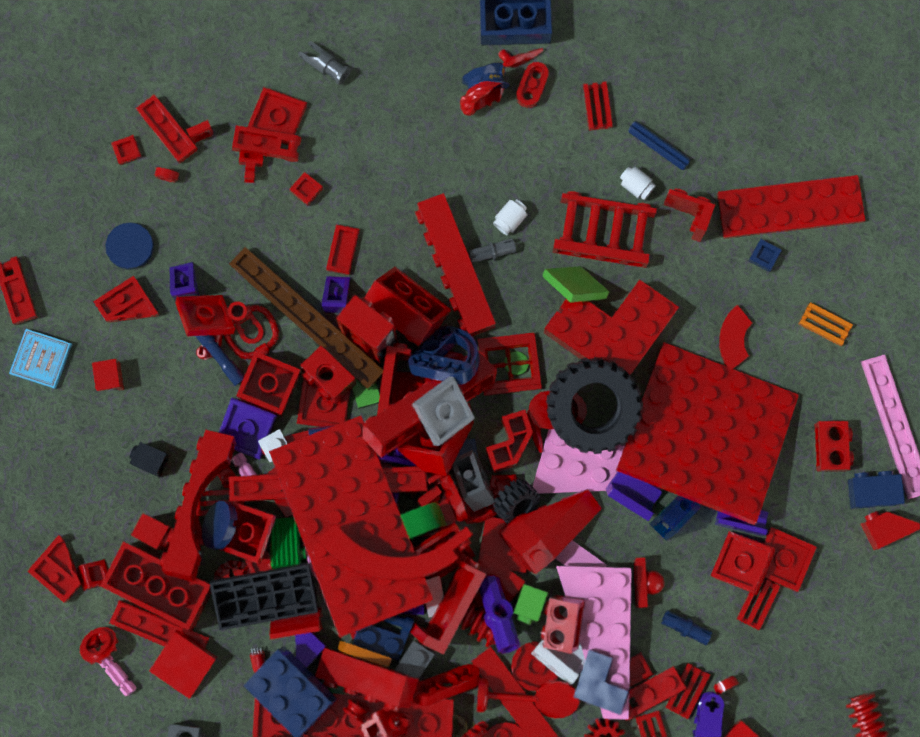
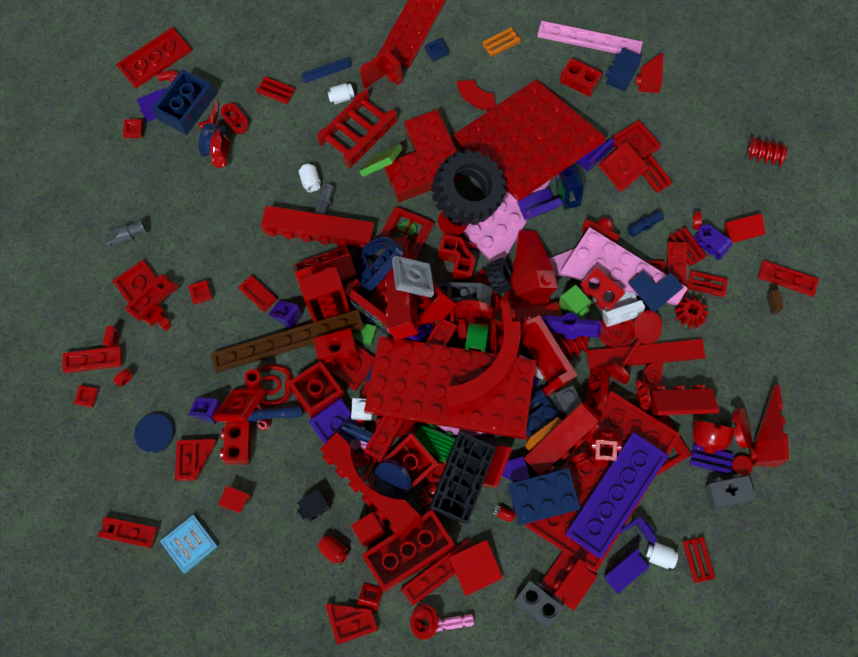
camera: 55 degrees left, 10 degrees down
none -> red brick [220,422,252,465]
none -> red brick [317,534,348,565]
none -> dark blue pin [340,420,374,443]

